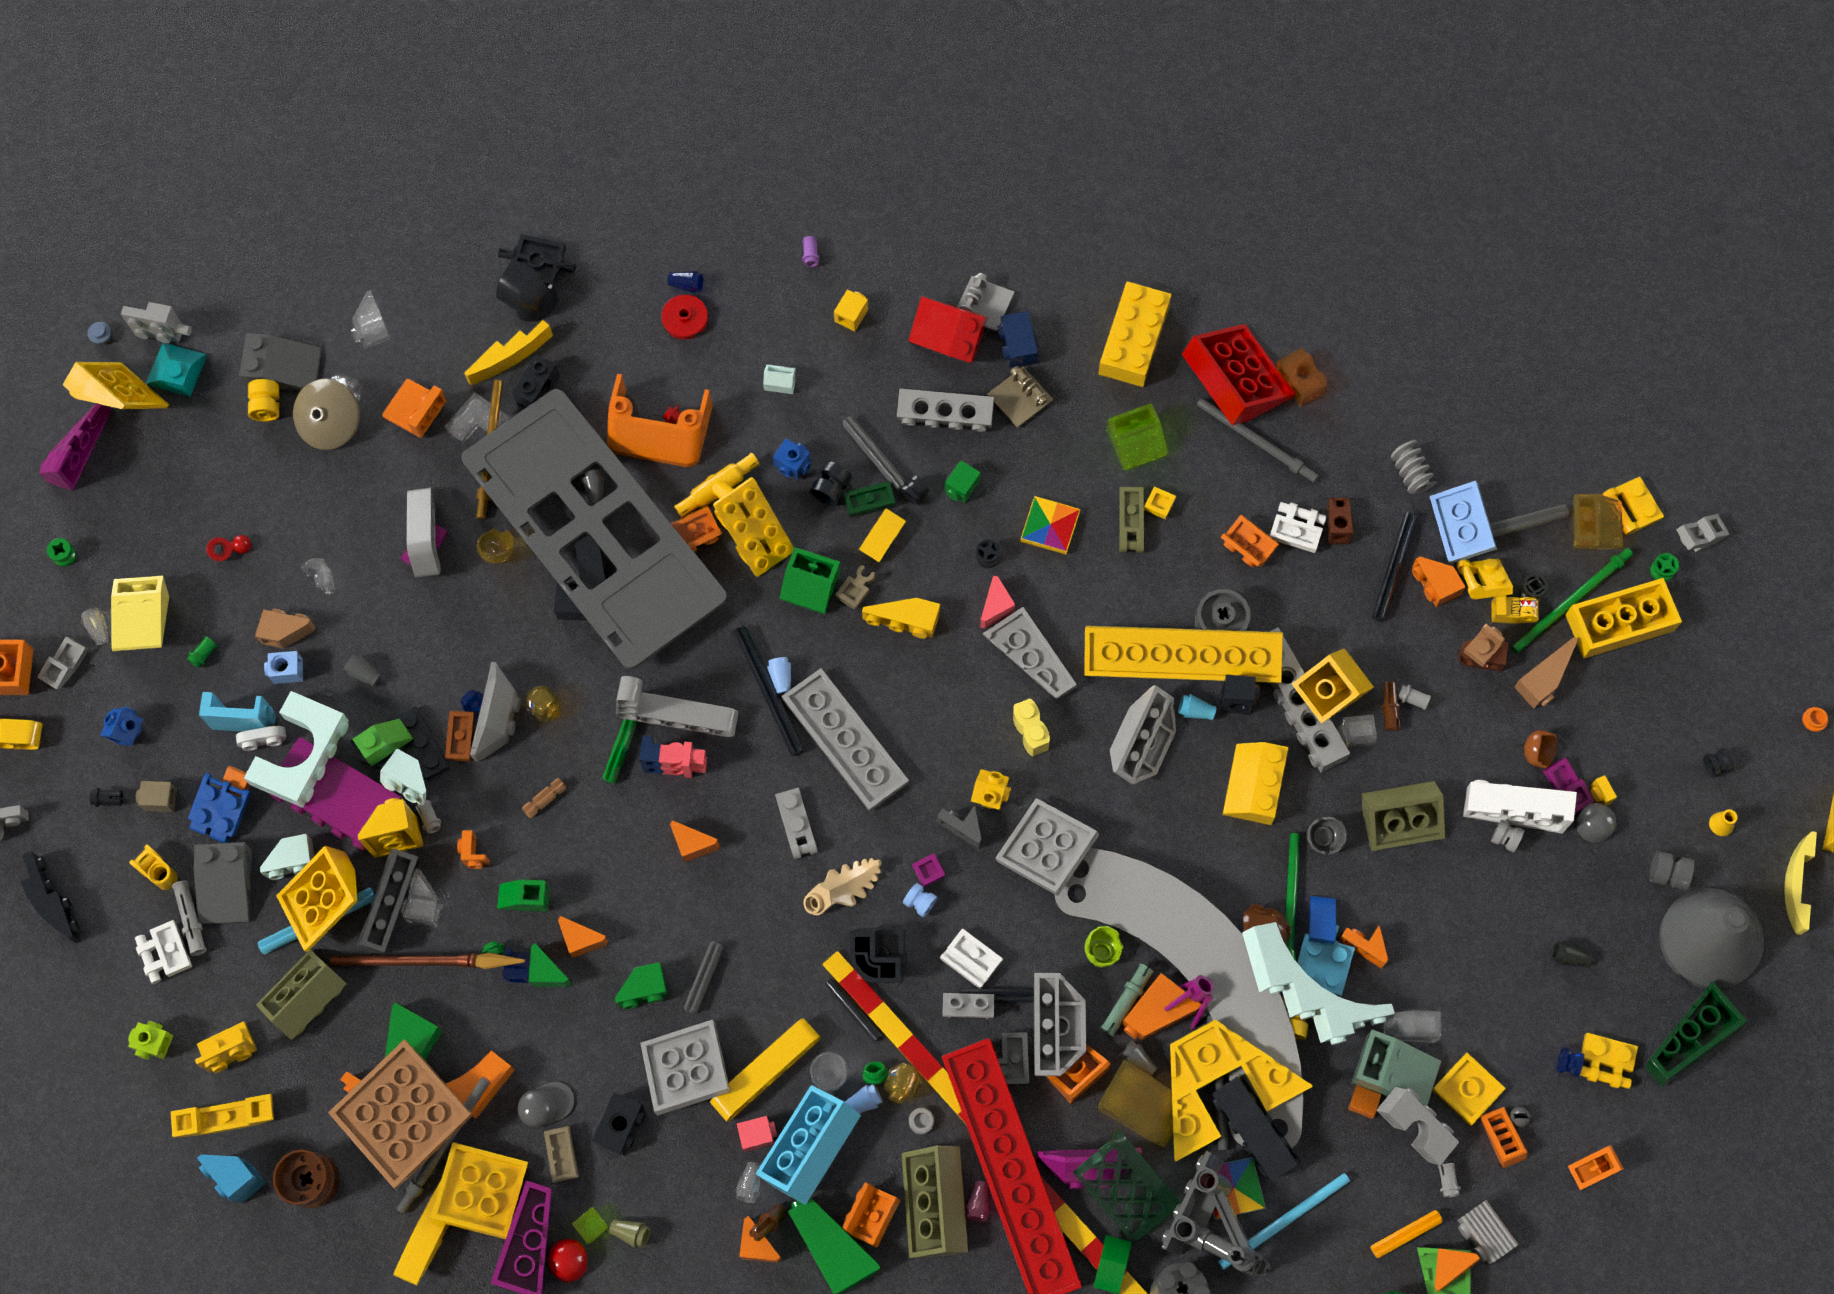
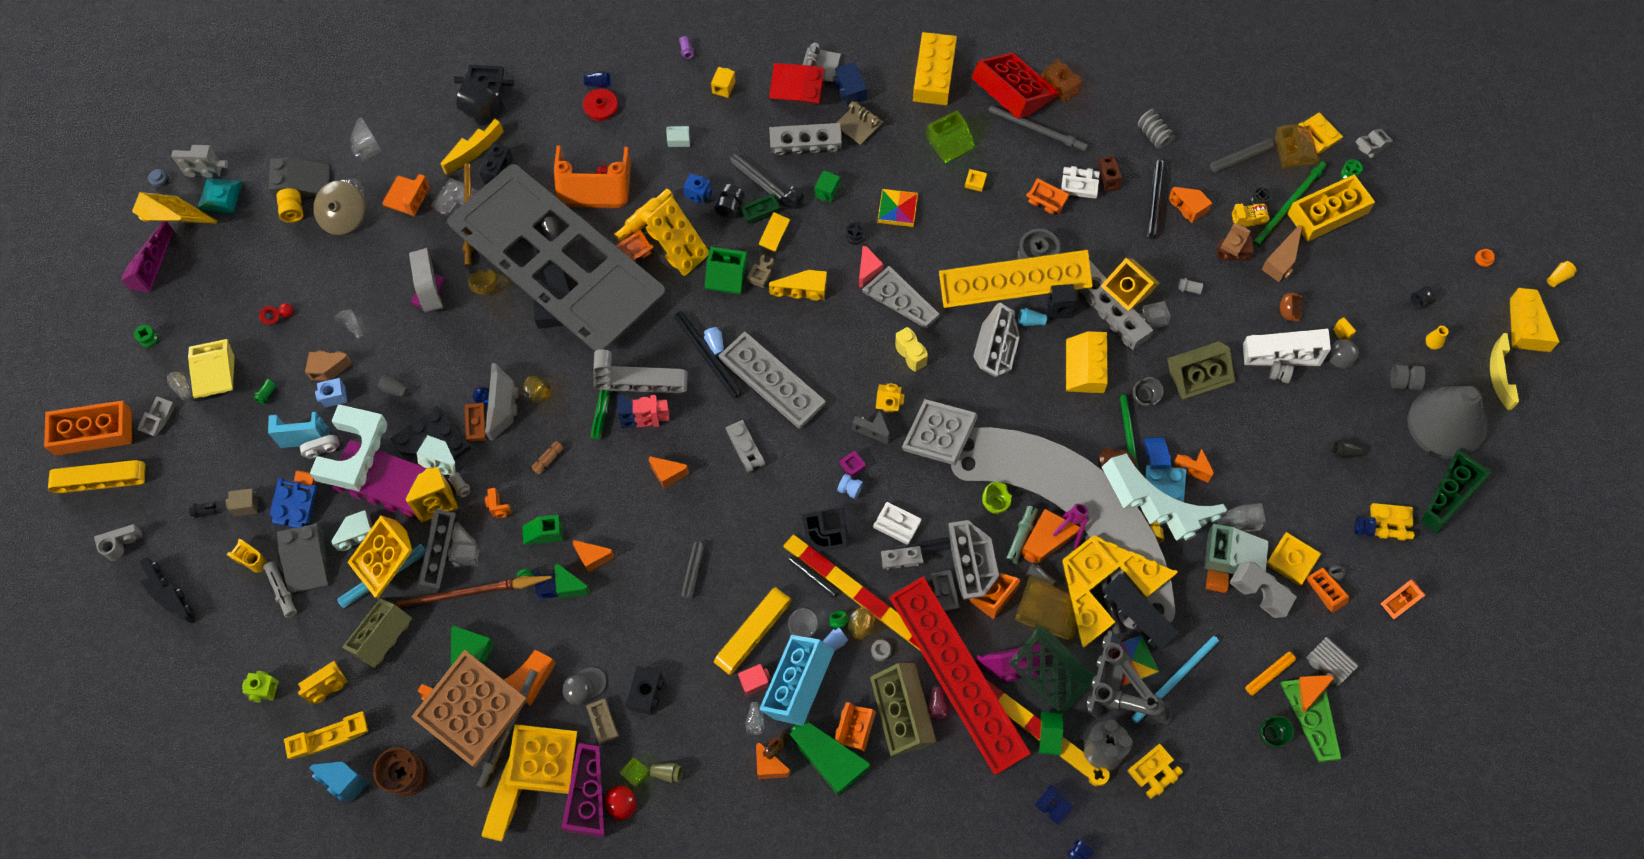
camera: 10 degrees left, 5 degrees down
blue brick [100,706,143,746] -> none
white plate [135,920,193,984] -> none
bright green slope [353,719,413,766] -> none
green slope [615,962,668,1010] -> none
light grey plate [640,1020,730,1116] -> none
tan plant [804,858,881,915] -> none
olive plate [1119,487,1144,553] -> none
reddish brown axle [1381,681,1401,731] -> none
light blue plate [1430,481,1497,564] -> none
light grey pin [1438,1163,1461,1198] -> none
yellow plate [1456,558,1513,599] -> none
magenta slope [1542,758,1595,813] -> none

